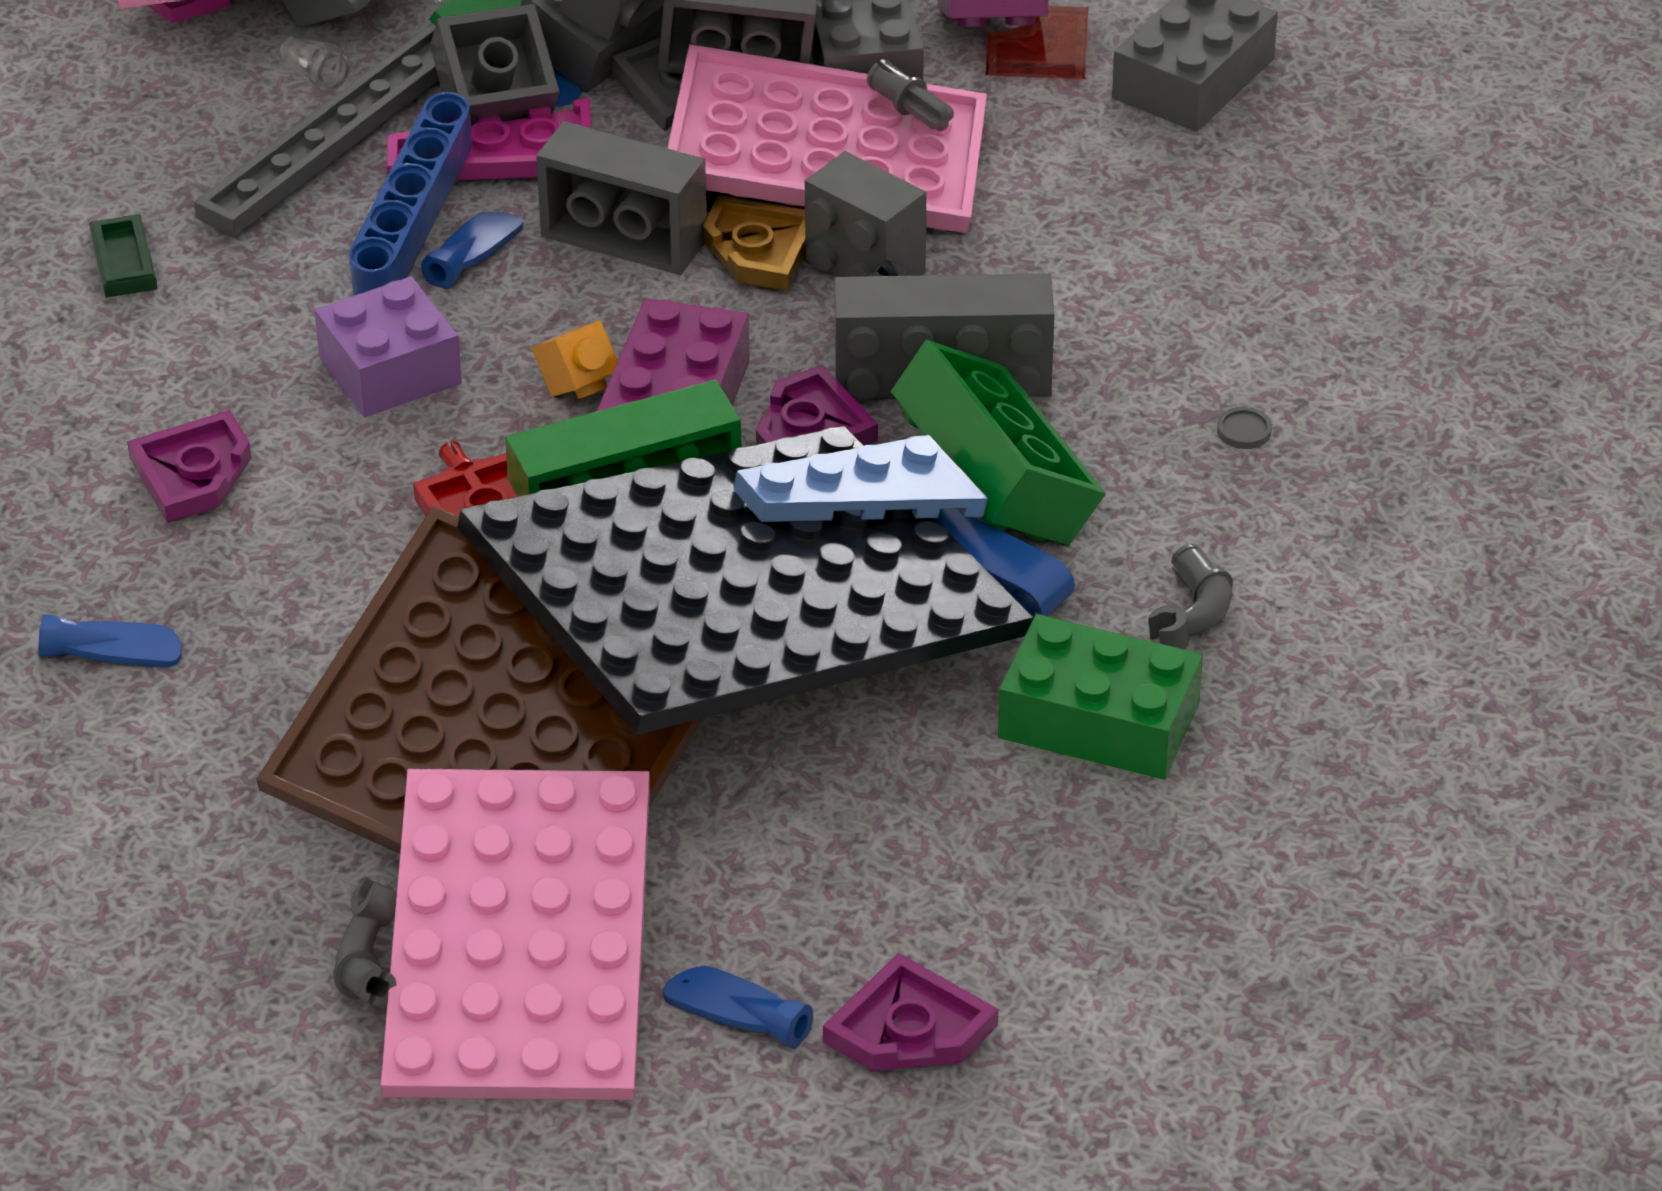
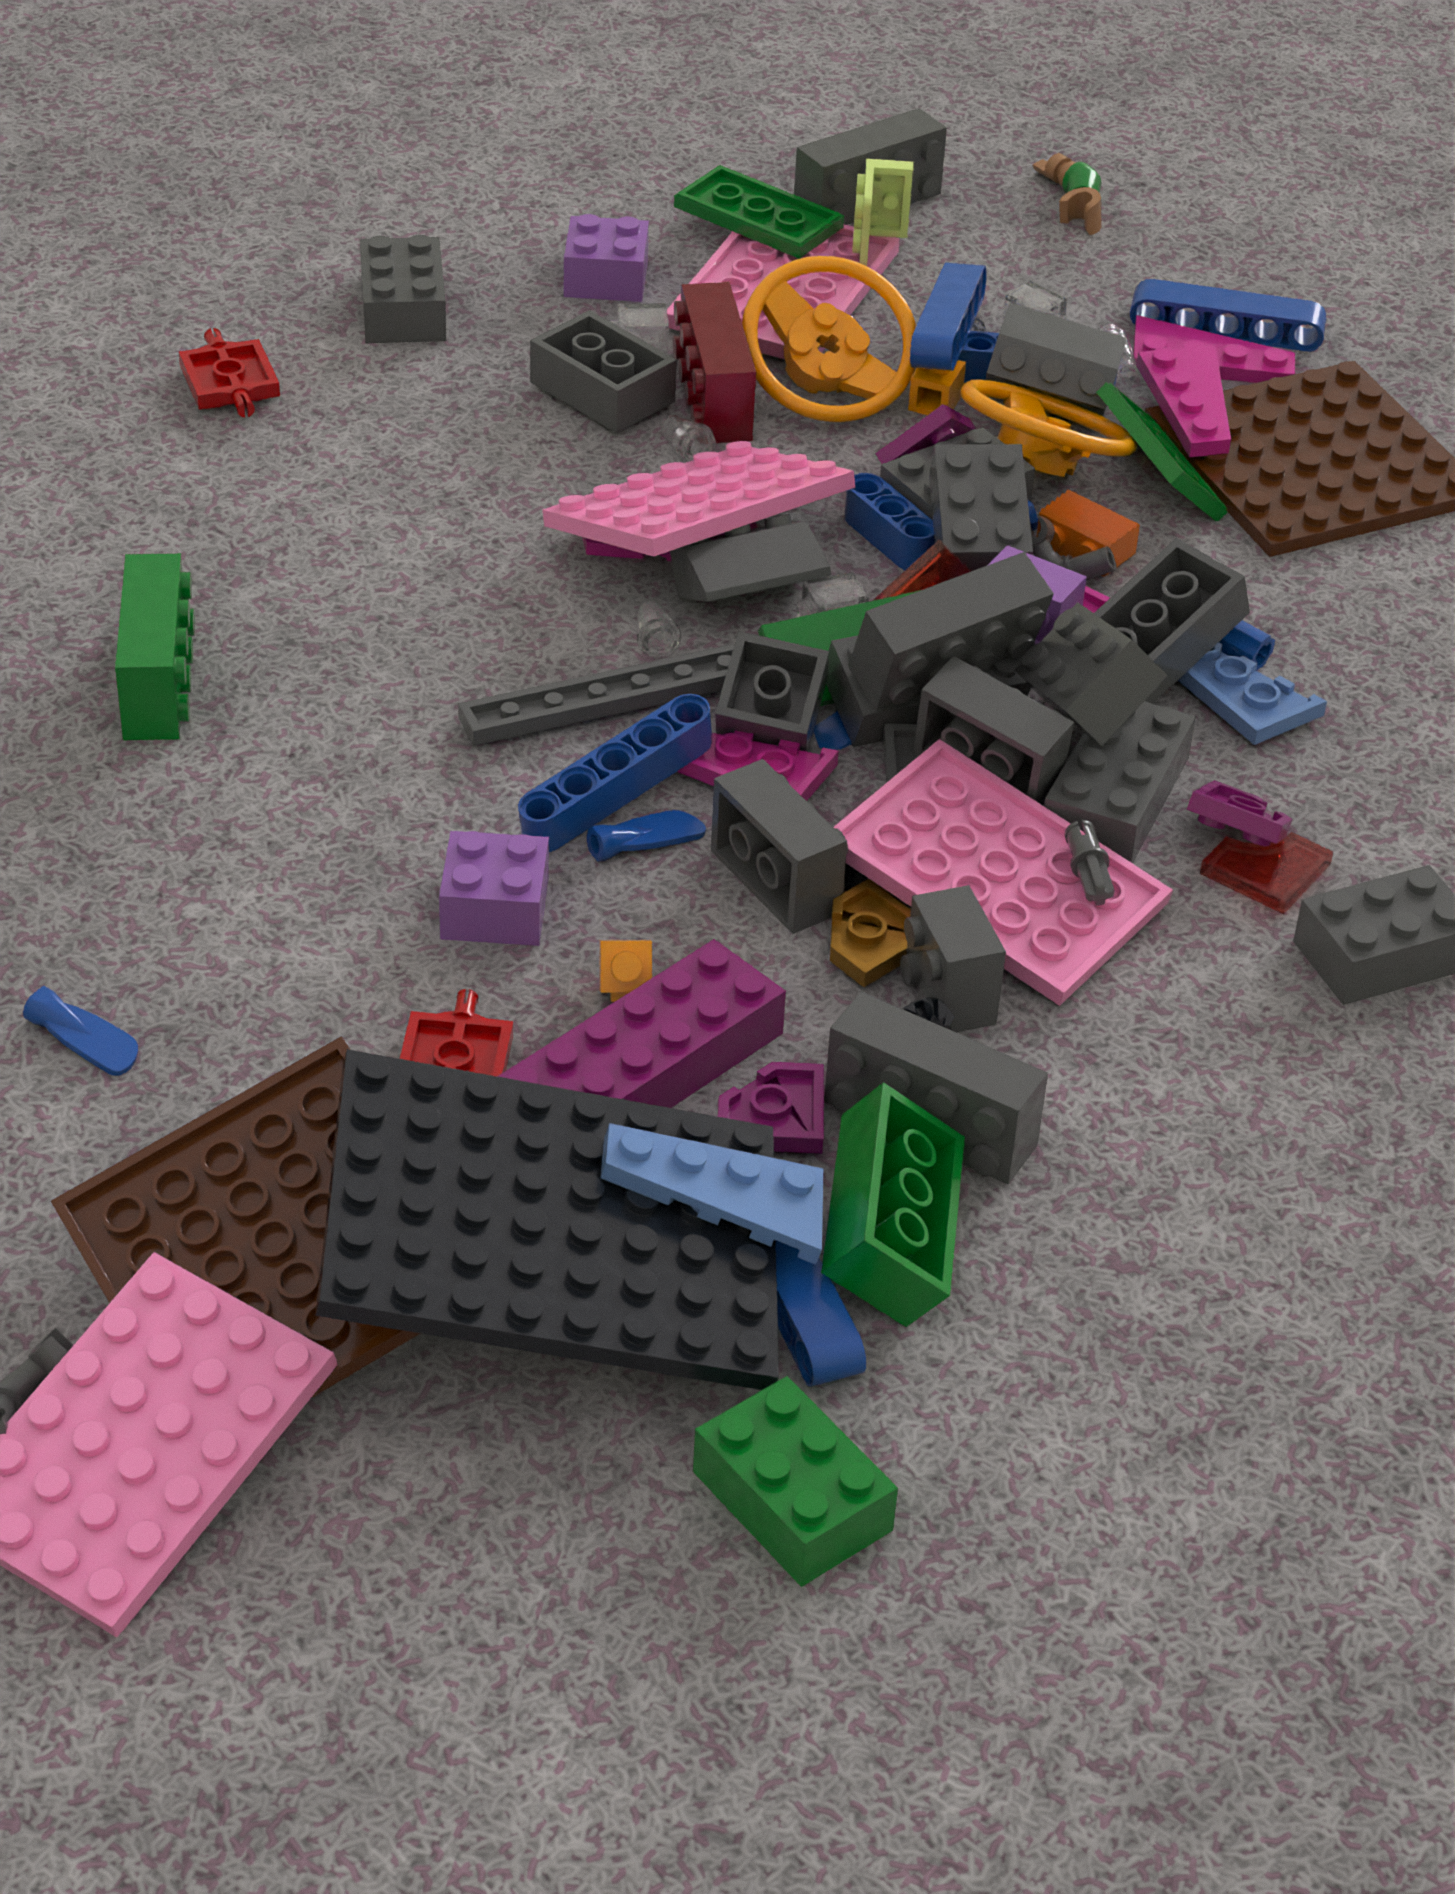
camera: 30 degrees right, 0 degrees up
dark green tile [89,214,158,298] -> none
magenta plate [127,410,251,523] -> none
green brick [505,379,742,497] -> none
blue piece [663,966,813,1049] -> none
magenta plate [823,953,999,1071] -> none
dark grey piece [1148,544,1233,650] -> none
dark grey piece [1217,407,1272,449] -> none

